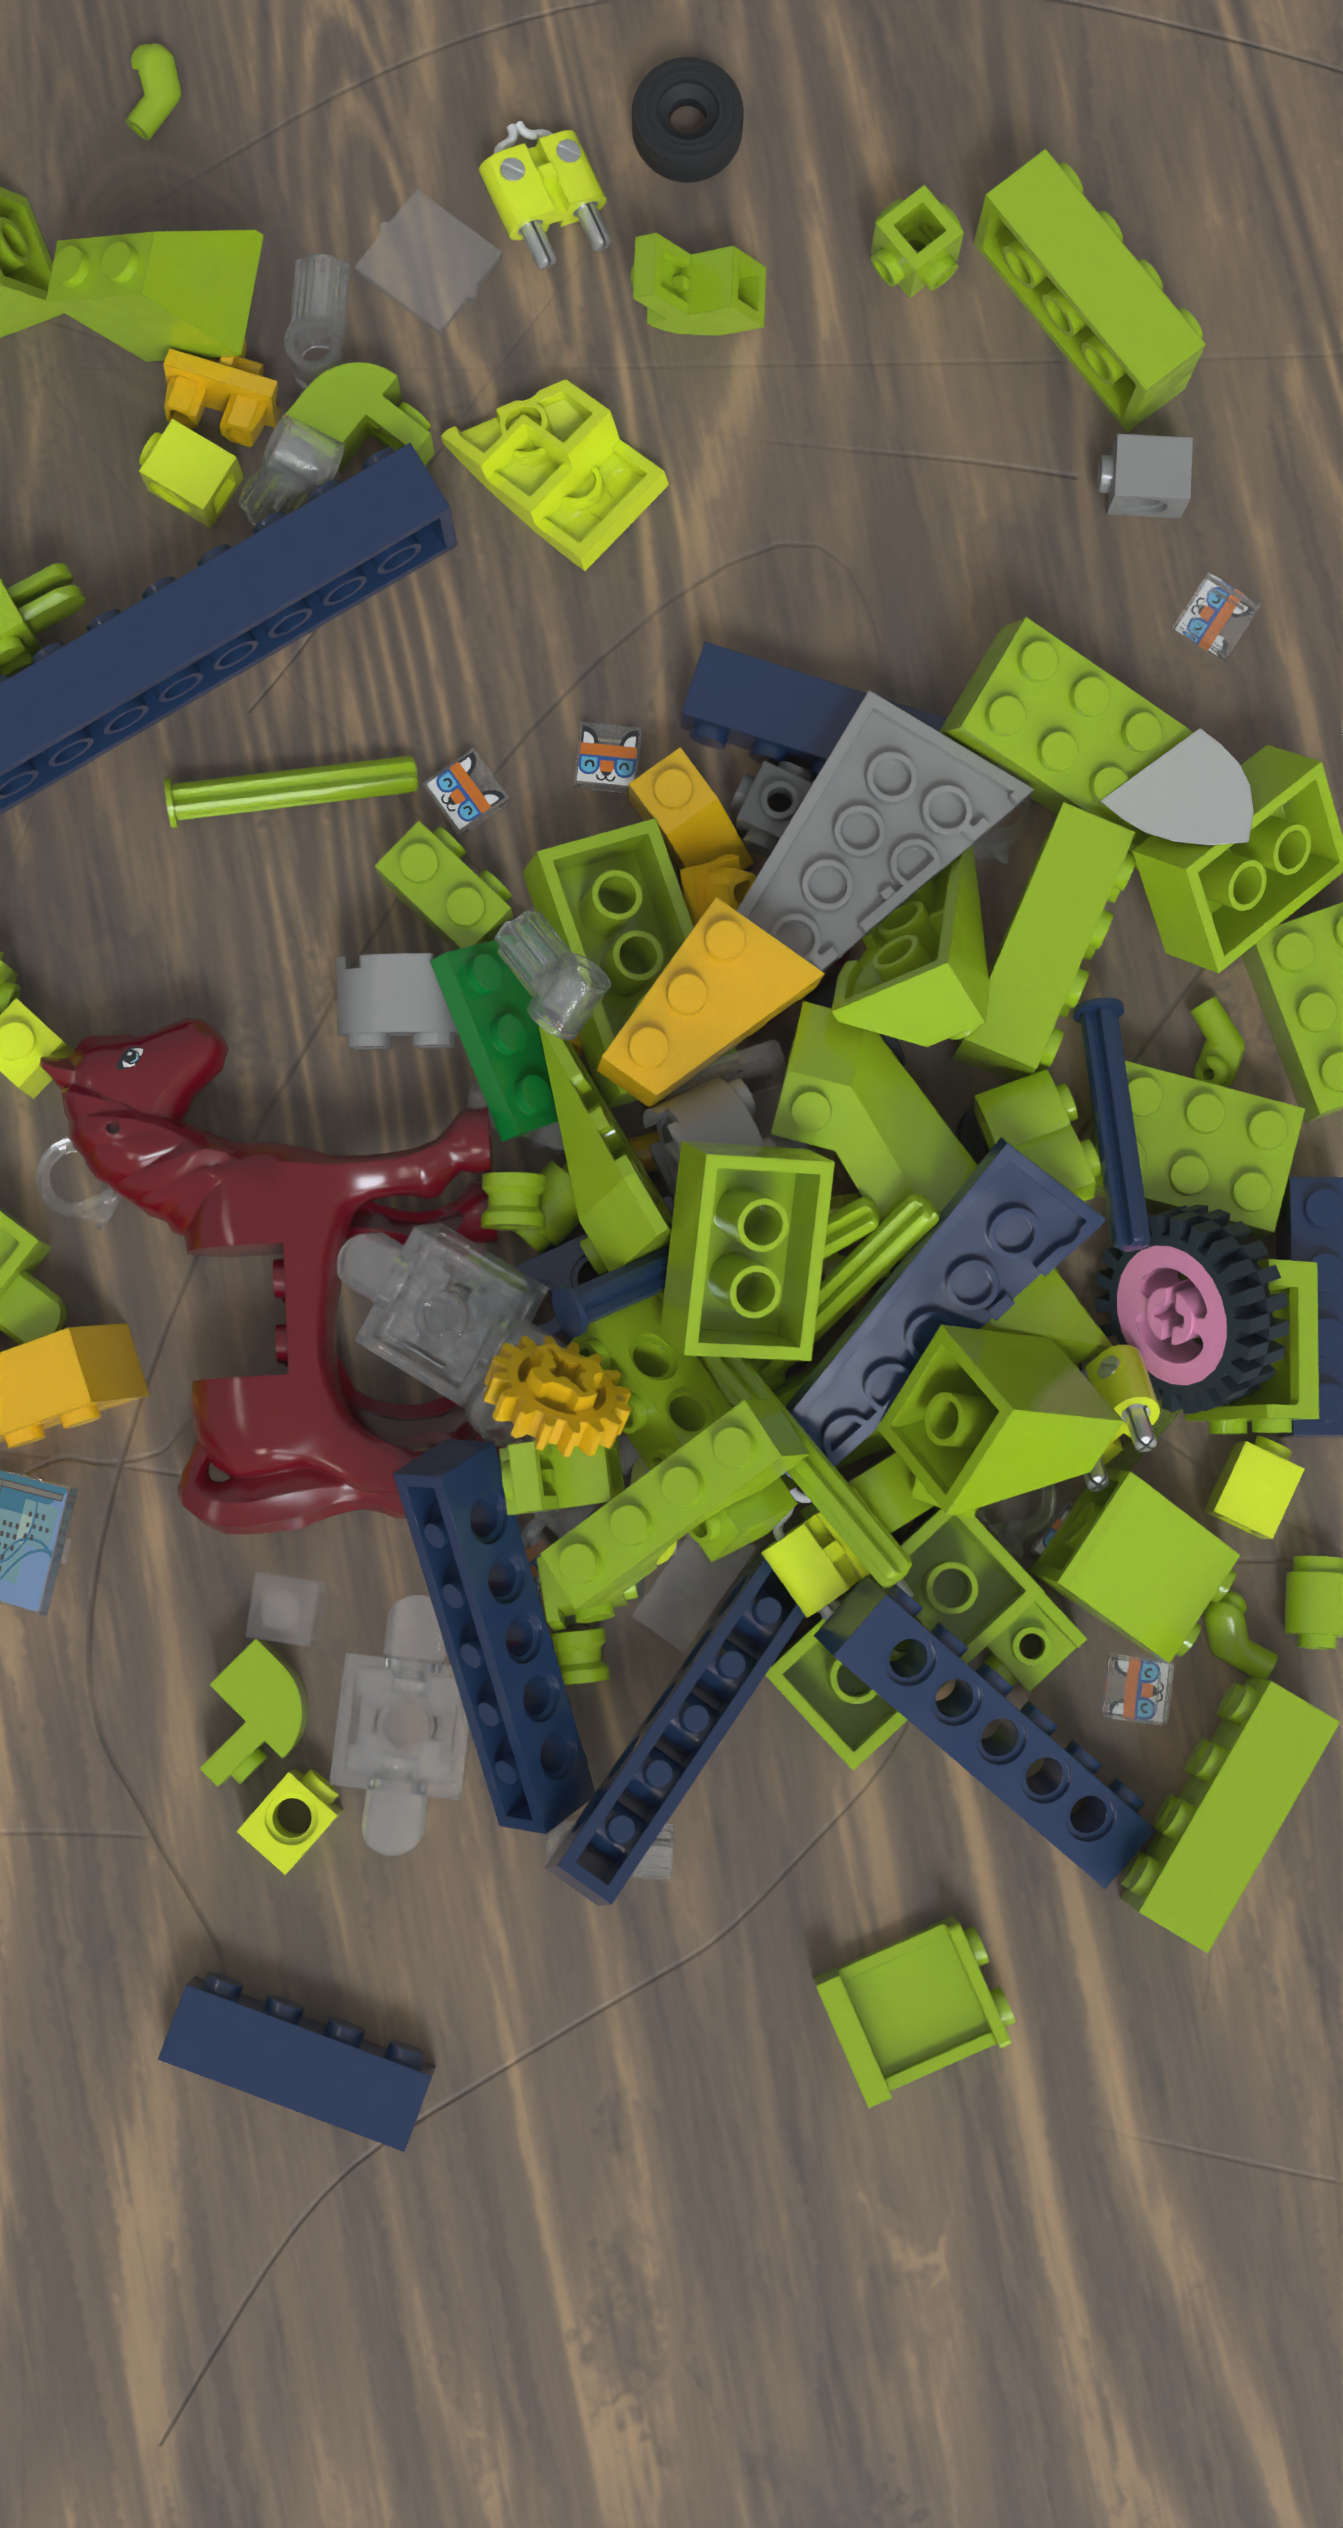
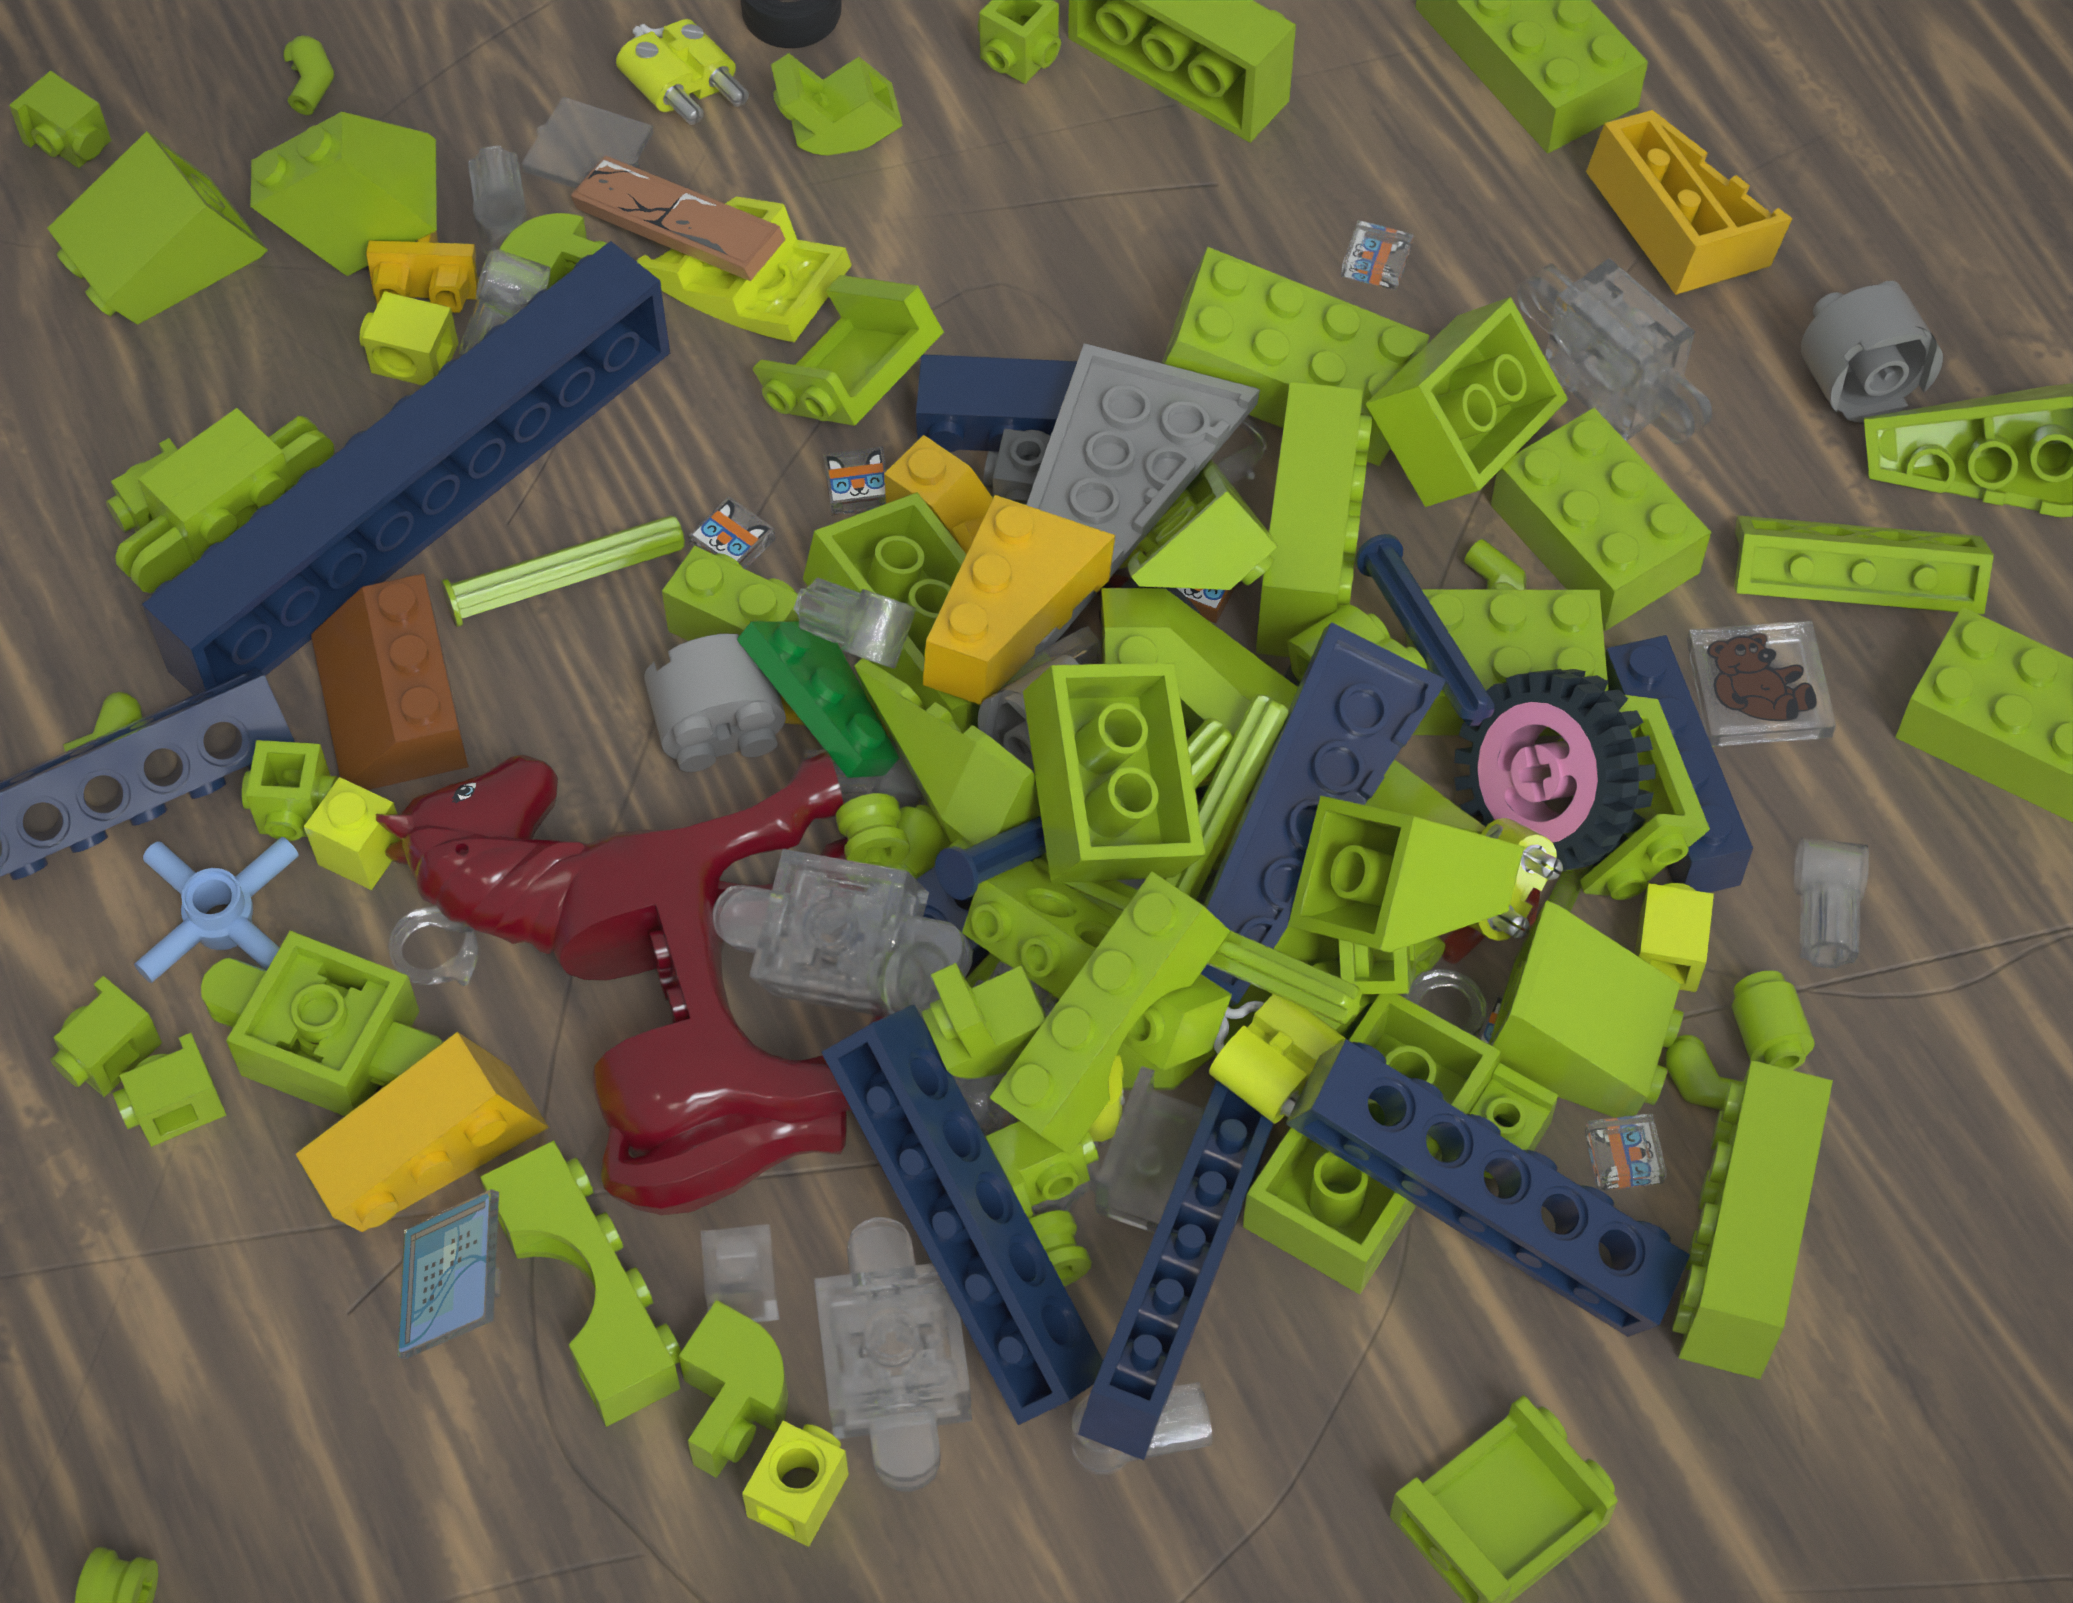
camera: 10 degrees left, 25 degrees down
yellow gear [483,1335,632,1457] -> none
light grey brick [1097,434,1193,519] -> none
white sticker [1101,728,1254,845] -> none
none -> dark orange slope [311,573,469,790]
none -> lime arch [480,1141,682,1427]
none -> nougat tile [570,155,785,281]
none -> lime panel [752,275,944,426]

